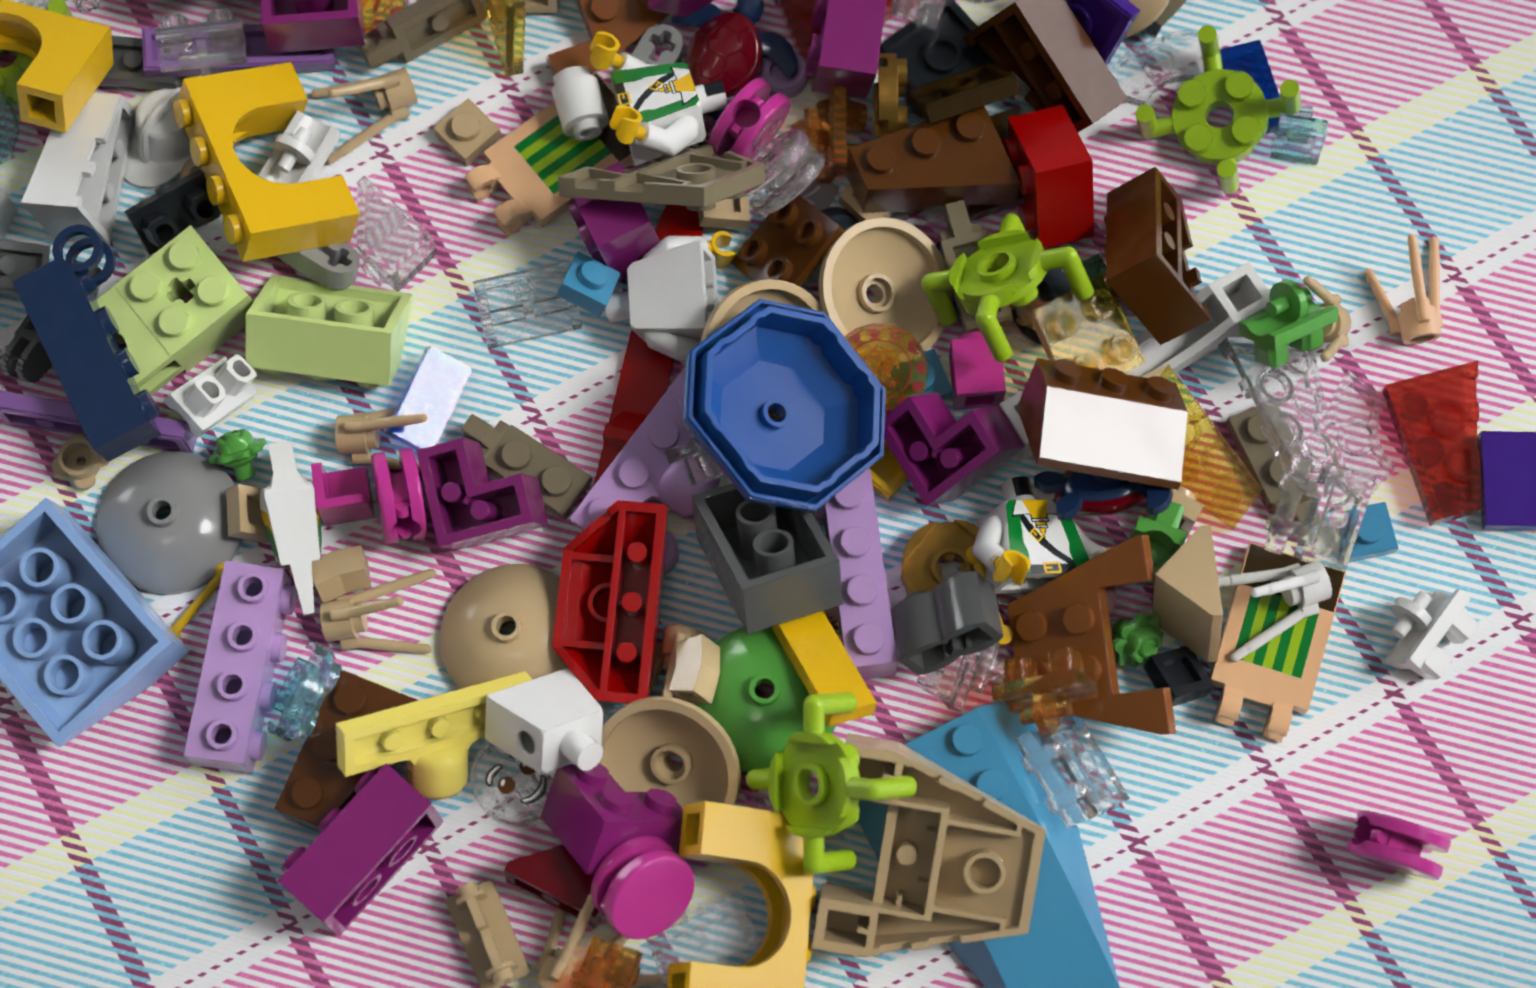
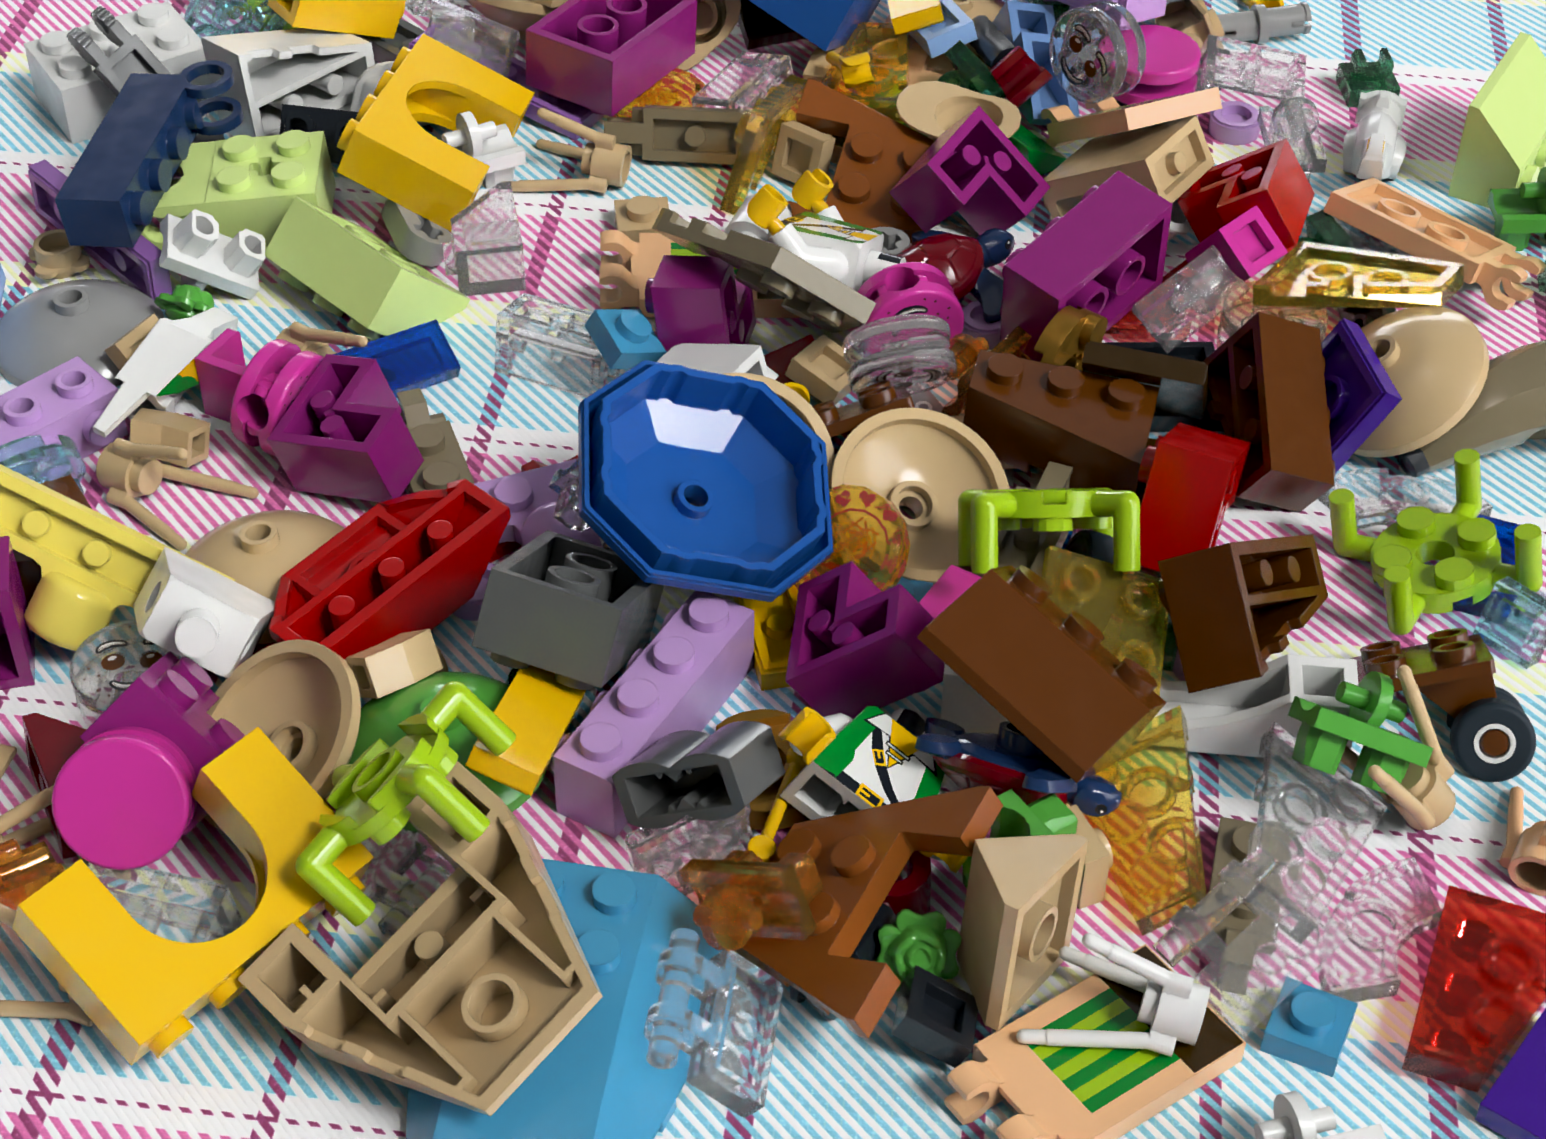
camera: 35 degrees right, 30 degrees down
none -> plate [1349,628,1536,782]

